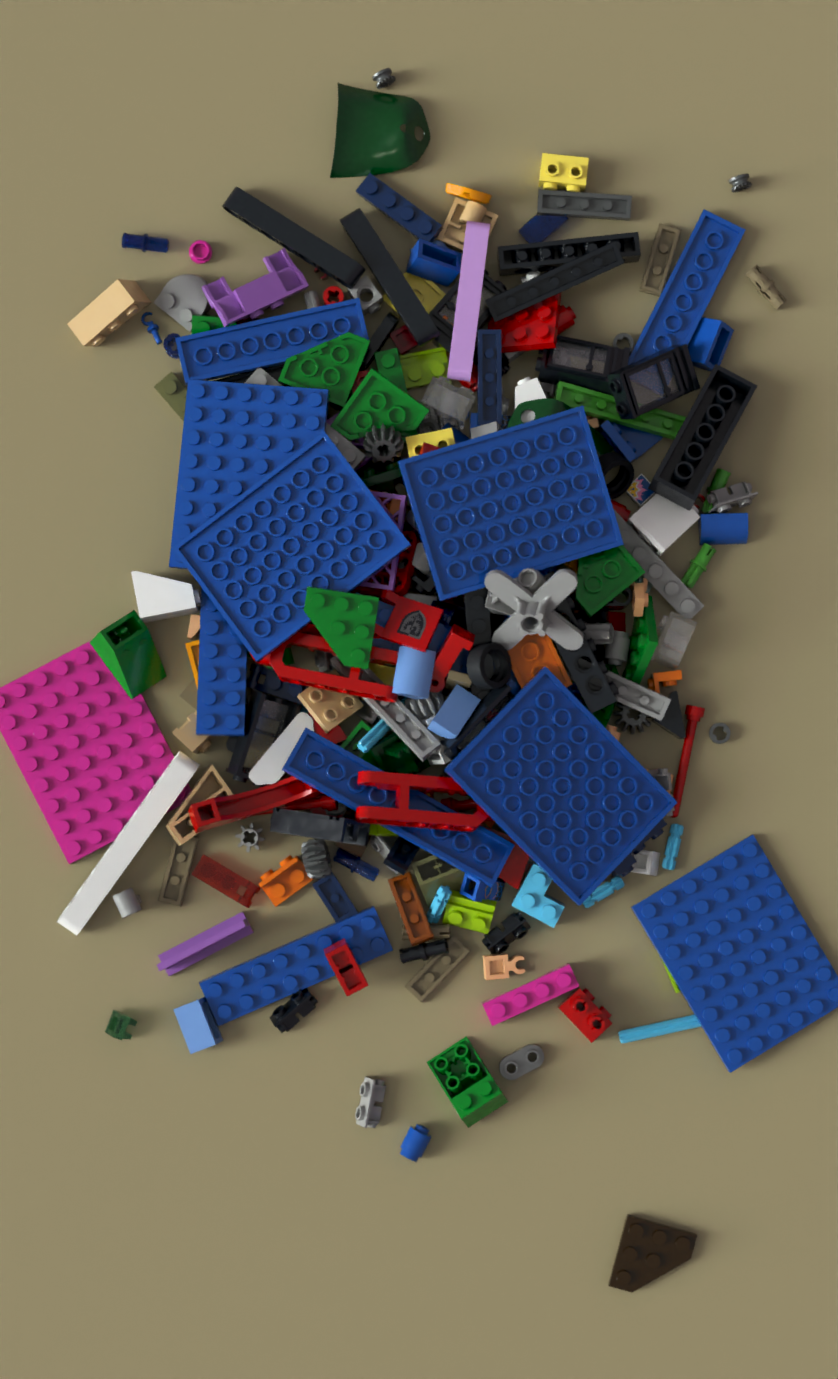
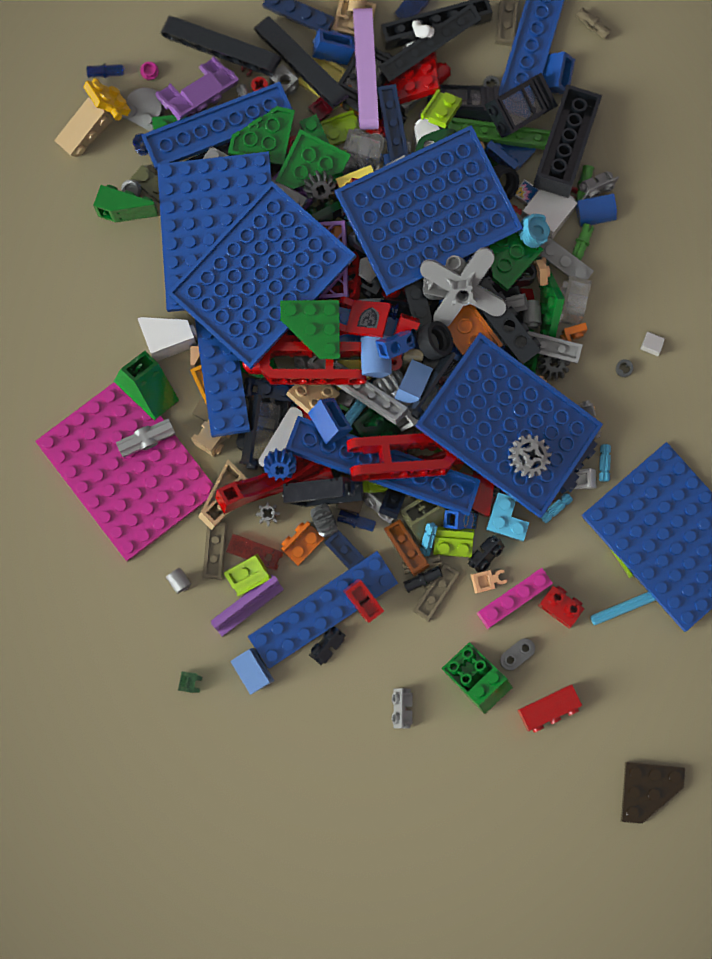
camera: 15 degrees left, 5 degrees down
white beam [57,751,199,935] -> none
blue hand [141,312,162,345] -> none
black beam [359,311,400,371] -> none
blue brick [400,1124,432,1162] -> none
black slope [652,691,686,739] -> none
red piece [671,705,705,818] -> none
none -> yellow plate [83,78,131,121]
none -> green slope [93,185,159,223]
none -> light grey piece [116,418,176,458]
none -> light grey tile [121,180,141,196]
none -> lime plate [224,554,272,596]
none -> blue gear [264,448,297,481]
none -> blue brick [308,398,352,444]
none -> blue leg [375,330,416,359]
none -> white arm [412,20,435,38]
none -> lime plate [421,89,462,129]
none -> light grey gear [508,434,552,478]
none -> medium azure hair [518,213,550,248]
none -> red brick [518,684,582,733]
none -> white slope [640,332,665,356]

